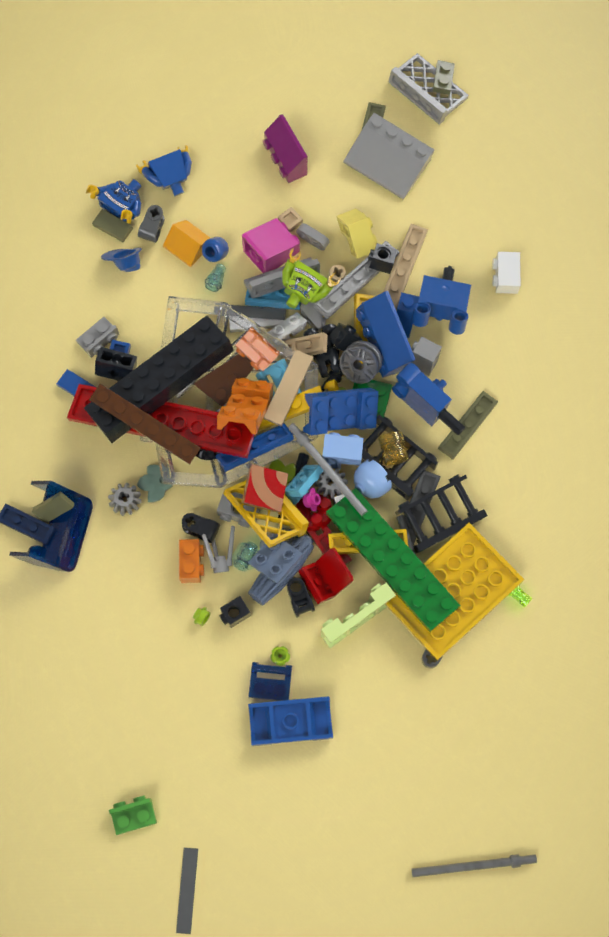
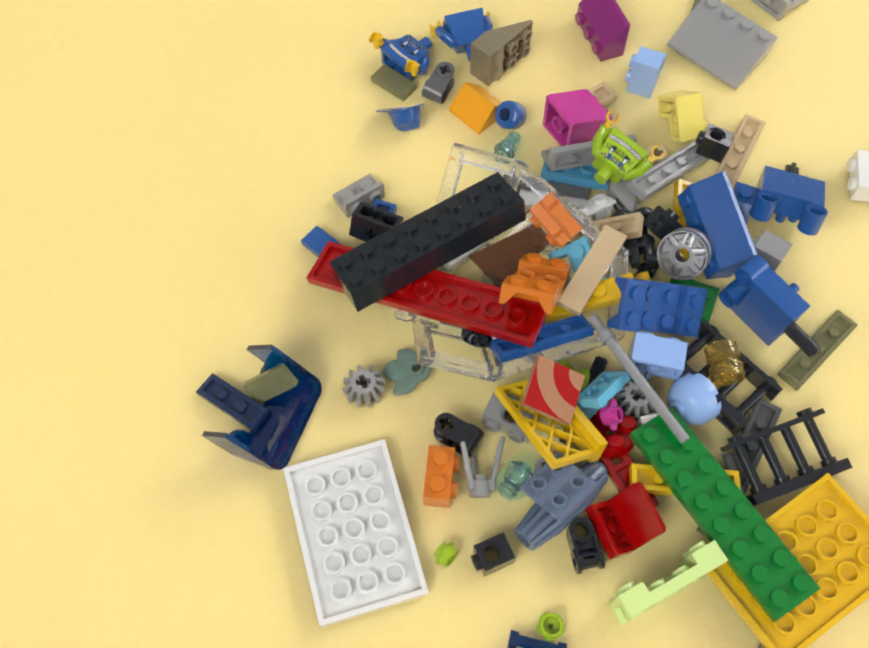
camera: 10 degrees right, 10 degrees down
reddish brown plate [89,384,200,465] -> none
light grey beam [296,223,330,250] -> none
none -> white plate [283,439,429,628]
none -> dark tan slope [470,20,533,86]
none -> light blue brick [625,46,667,98]

